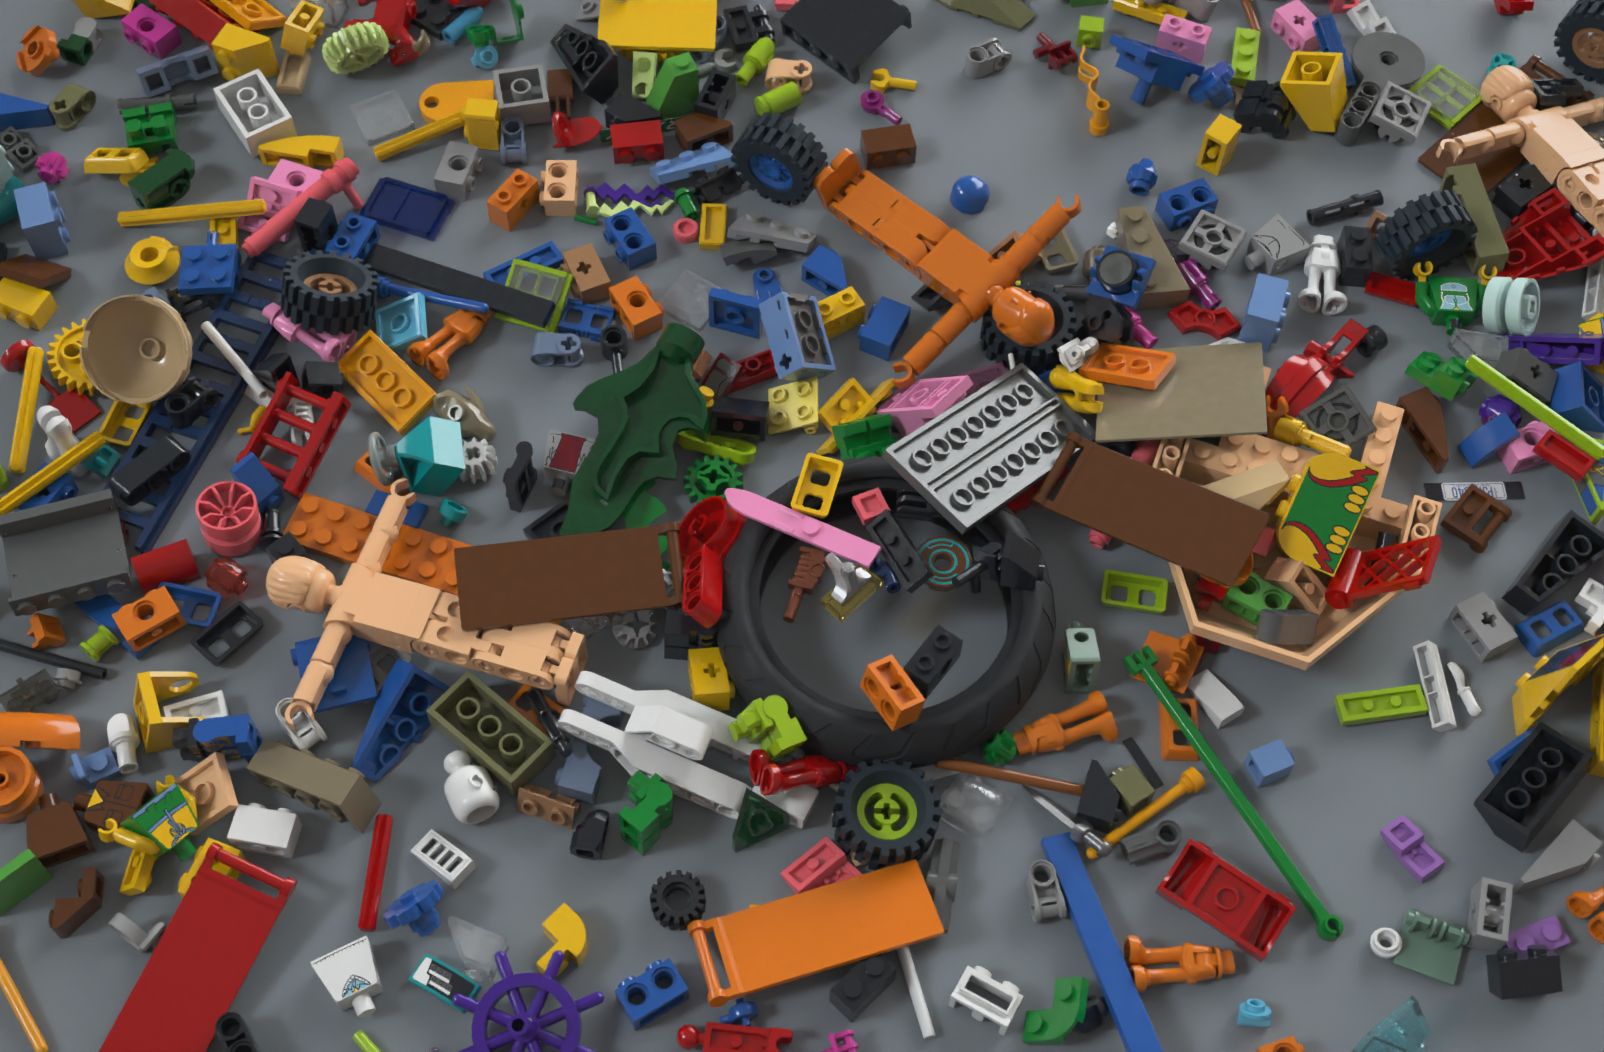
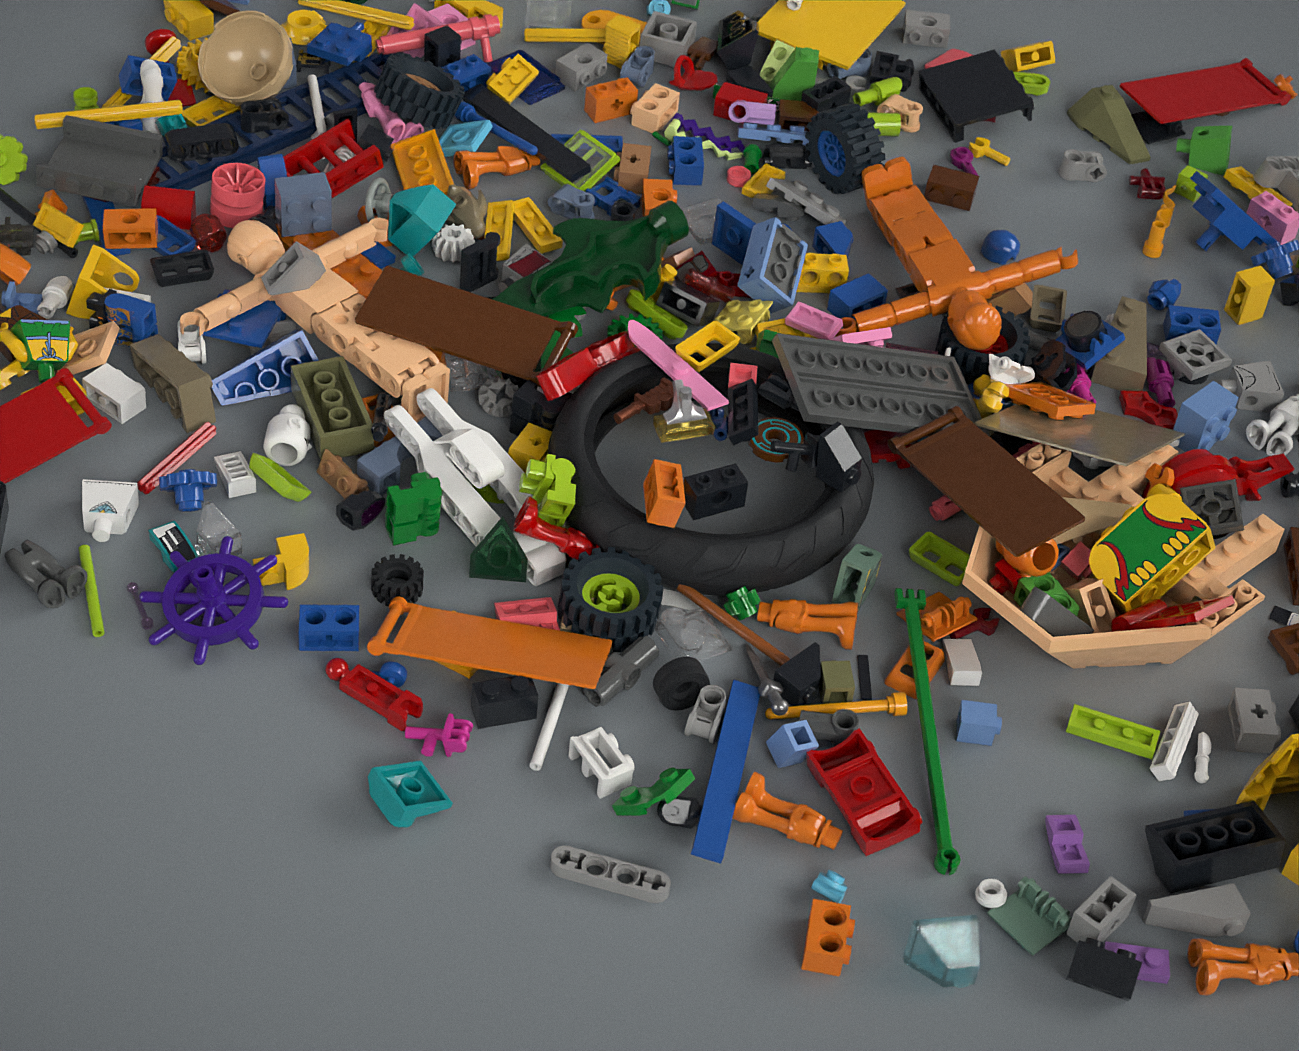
camera: 25 degrees right, 15 degrees down
none -> yellow tile [33,203,84,248]
none -> blue brick [118,55,178,101]
none -> lime piece [249,452,312,502]
none -> light grey slope [261,241,326,296]
none -> sand blue brick [274,172,332,237]
none -> yellow plate [484,200,514,261]
none -> yellow bracket [486,54,539,105]
none -> yellow plate [513,197,563,254]
none -> black tyre [653,657,710,711]
none -> clear red pin [684,268,735,303]
none -> lavender piece [728,100,776,125]
none -> medium blue brick [766,720,819,768]
none -> bright pink plate [785,301,843,340]

